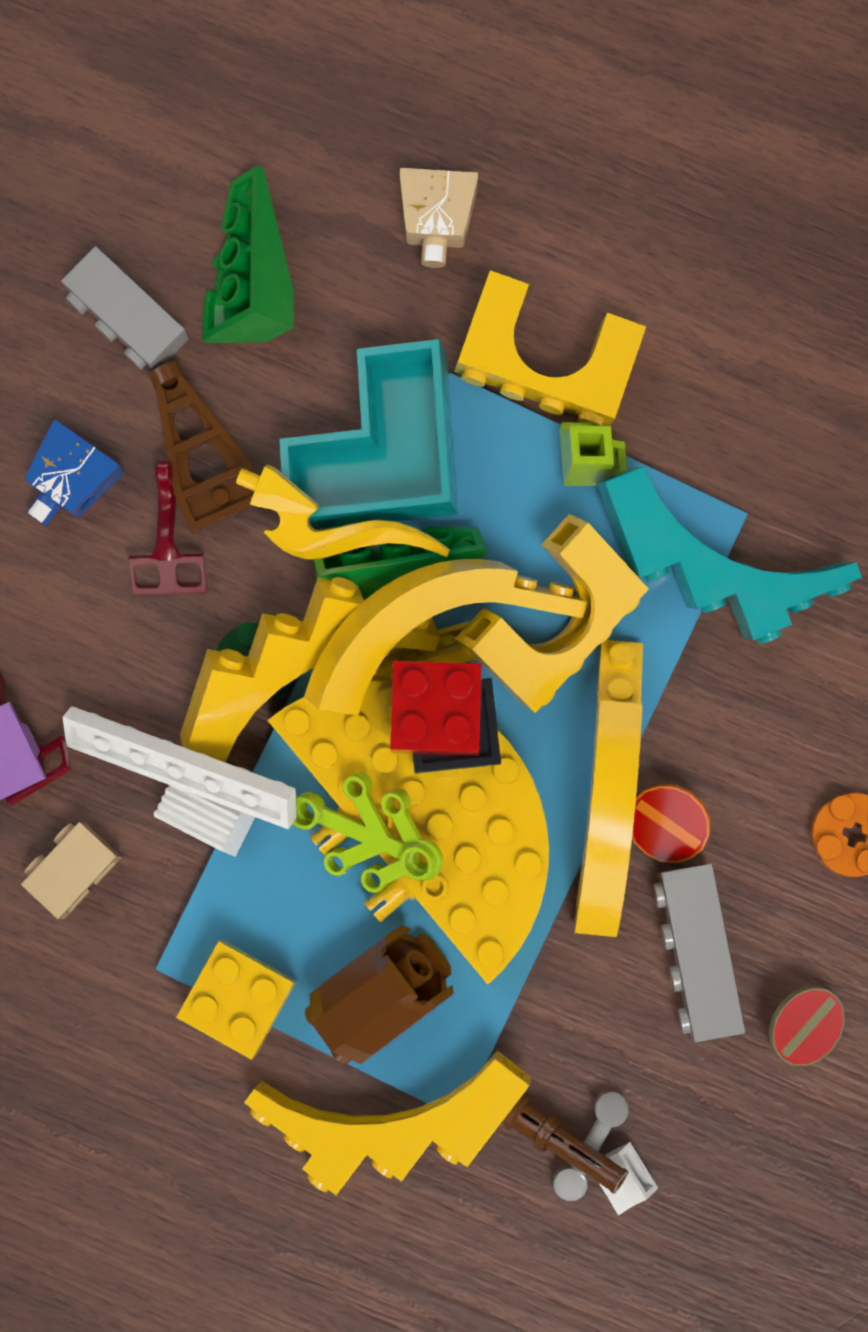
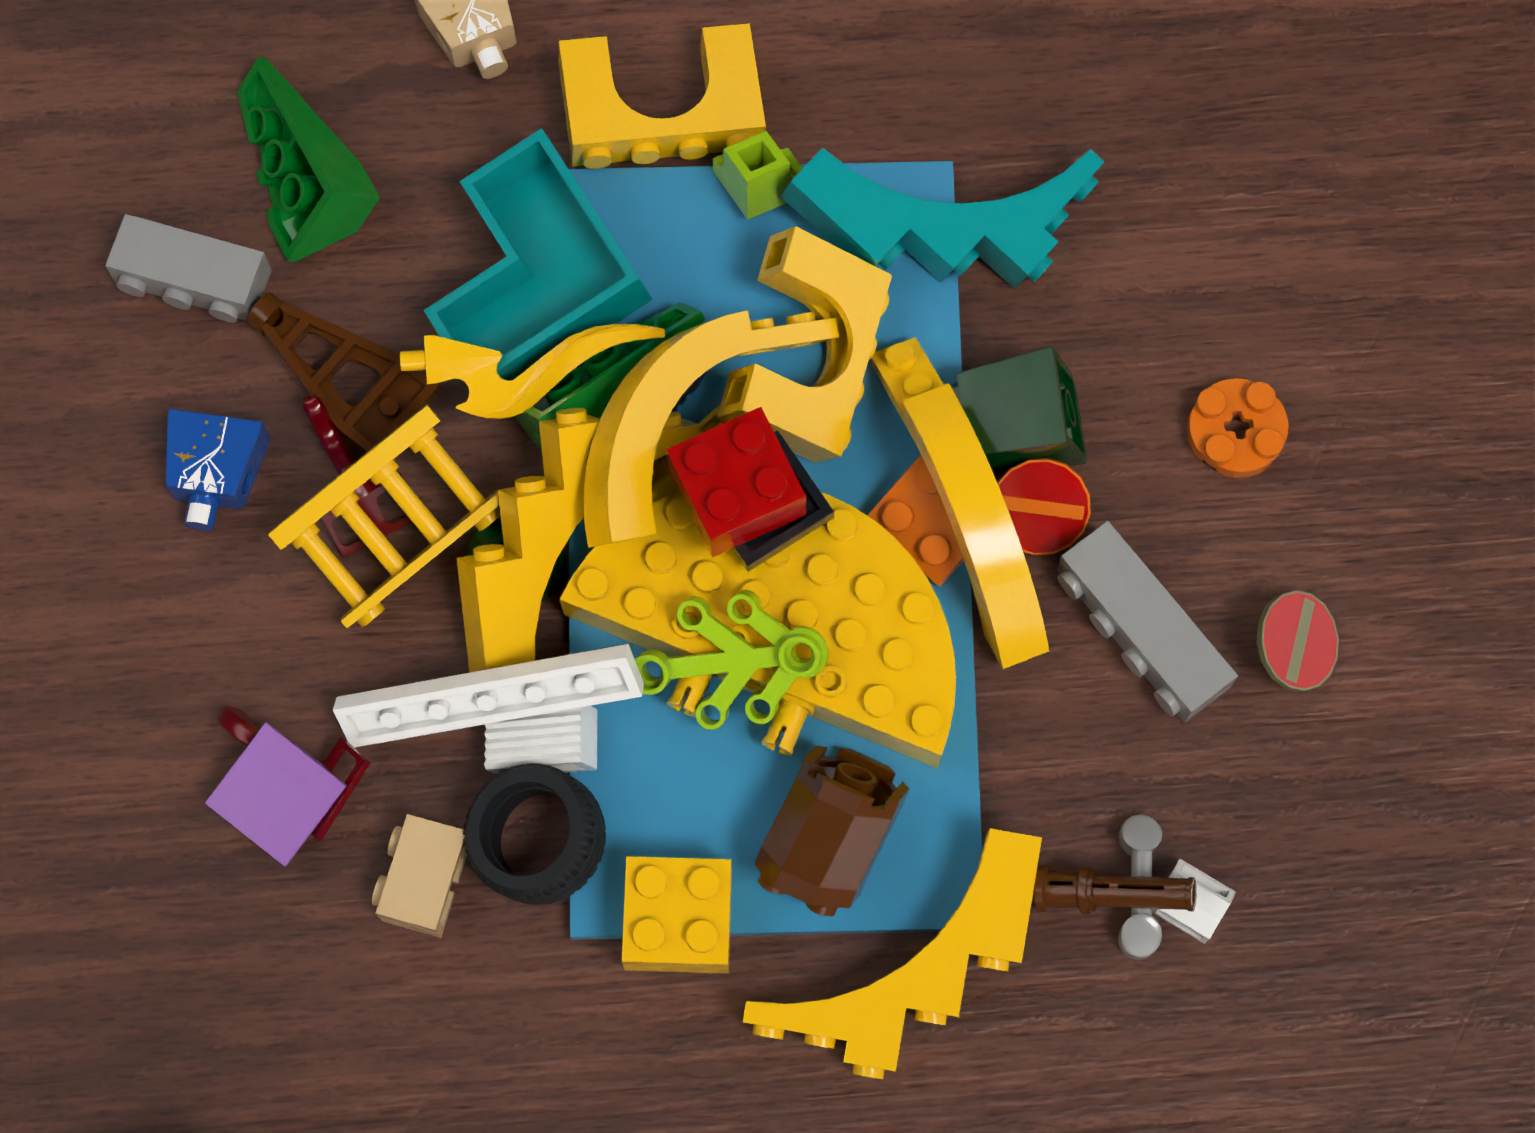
camera: 30 degrees left, 10 degrees down
none -> yellow fence [268,404,501,628]
none -> black tyre [463,763,606,905]
none -> orange plate [867,455,964,587]
none -> dark green hips [950,347,1087,468]

